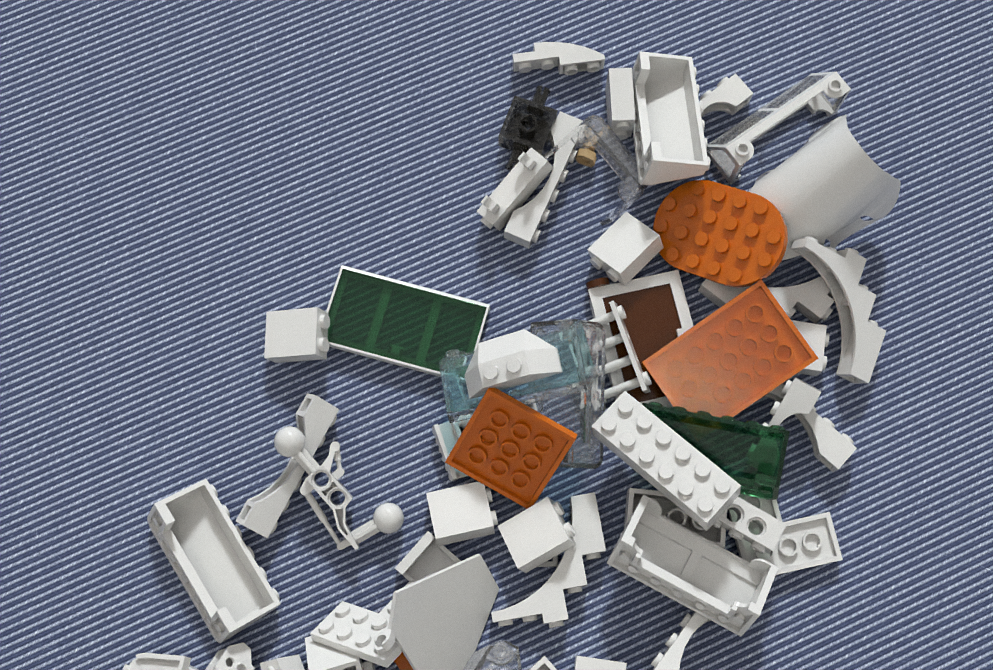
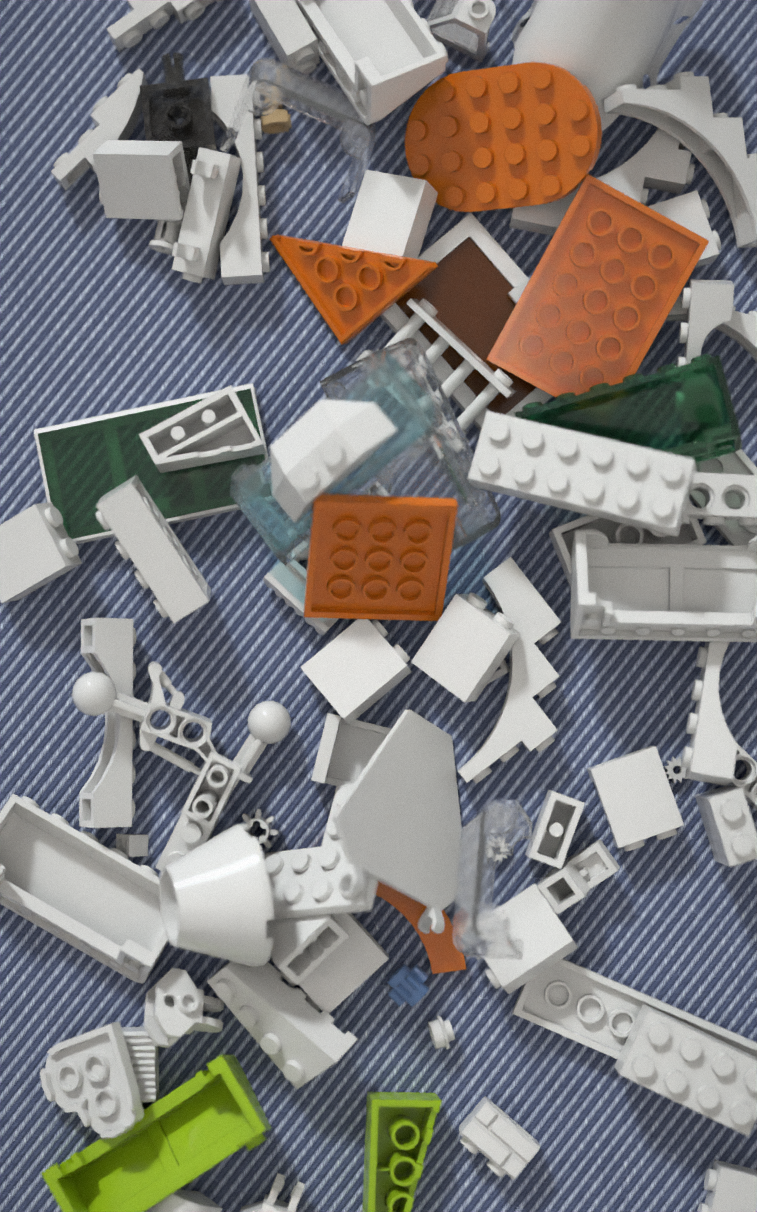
camera: 25 degrees left, 10 degrees up
none -> white slope [51,68,148,190]
none -> white brick [92,140,190,220]
none -> white brick [95,475,211,623]
none -> white piece [116,834,149,857]
none -> white wedge [139,385,267,473]
none -> white bush [149,218,183,255]
none -> white slope [155,751,243,871]
none -> white cone [159,824,273,967]
none -> white gear [242,809,279,848]
none -> orange tile [269,235,438,345]

